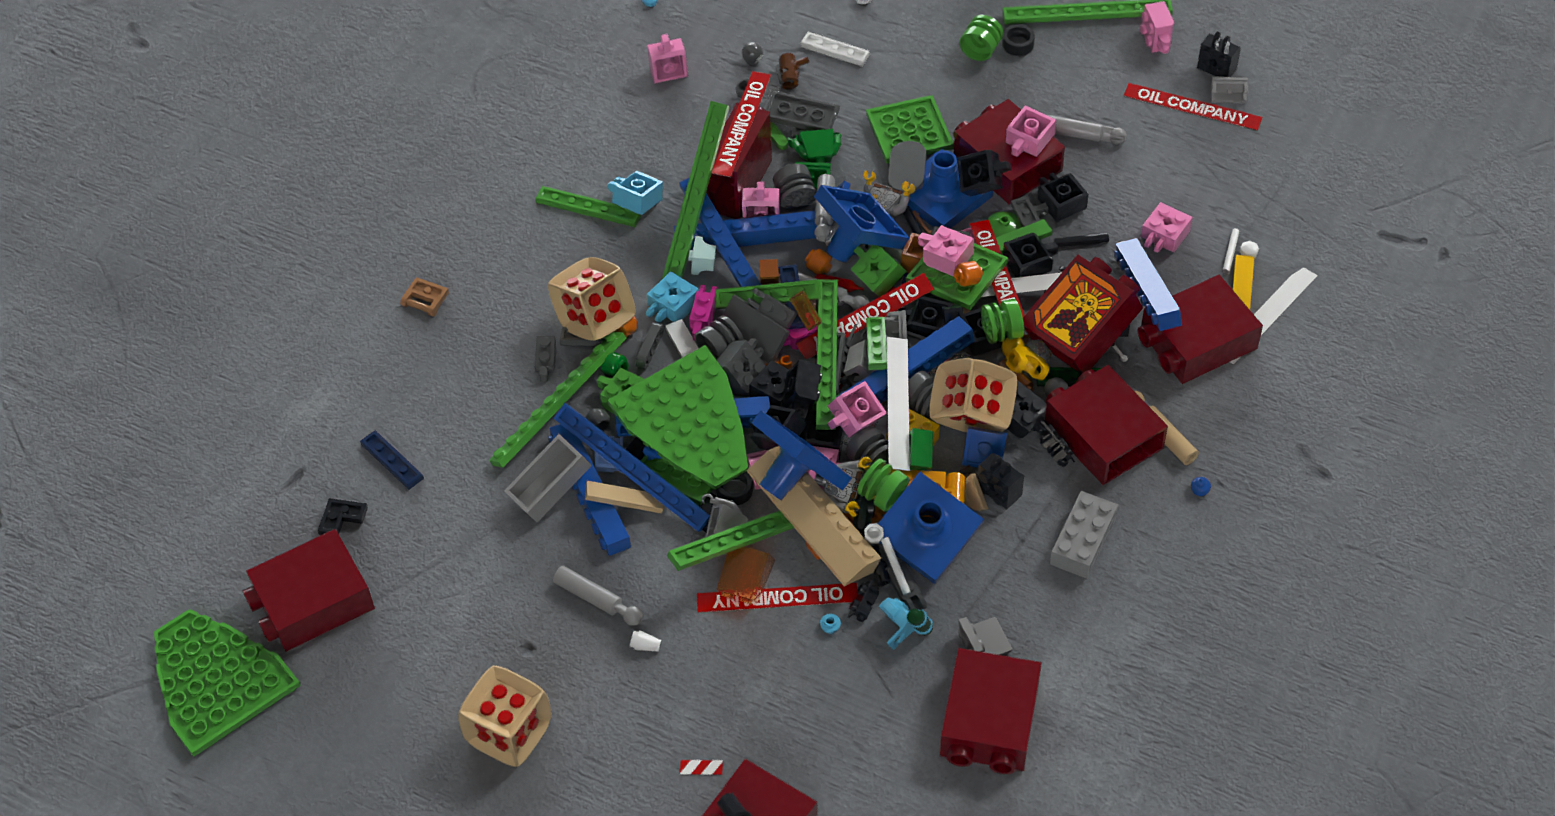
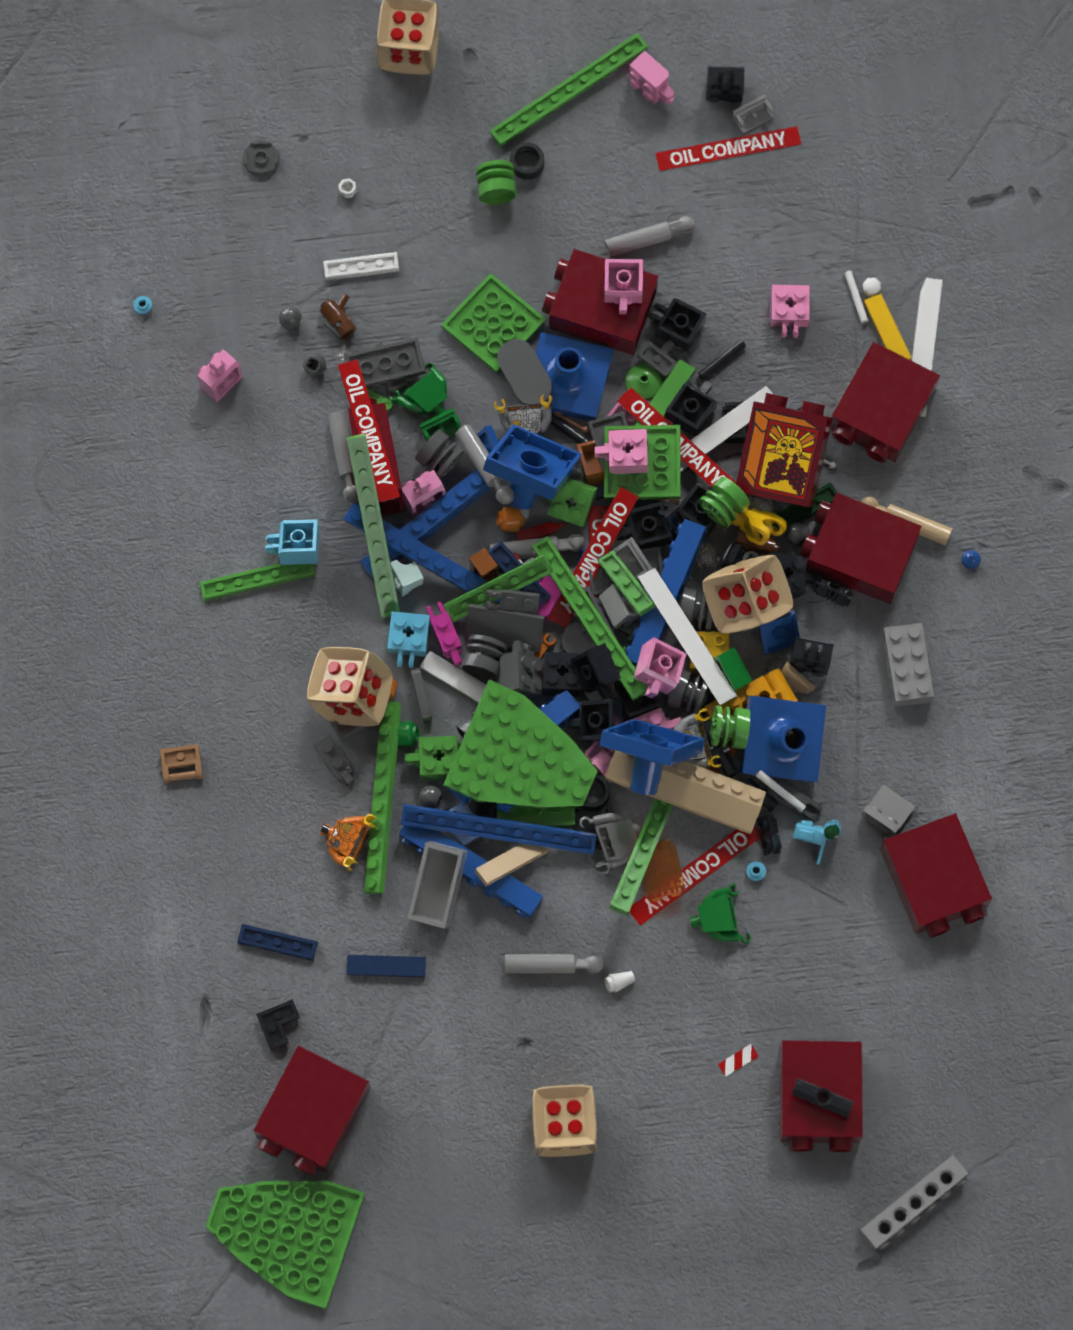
camera: 35 degrees left, 20 degrees up
clear orange tile [790,290,822,331] -> none
white tile [864,523,884,544] -> none
orange head [954,261,983,287] -> none
black hinge [957,150,1012,197] -> none
brick [1114,238,1182,331] -> none
none -> torso [320,814,378,871]
none -> dark blue tile [346,955,426,978]
none -> green torso [690,884,751,944]

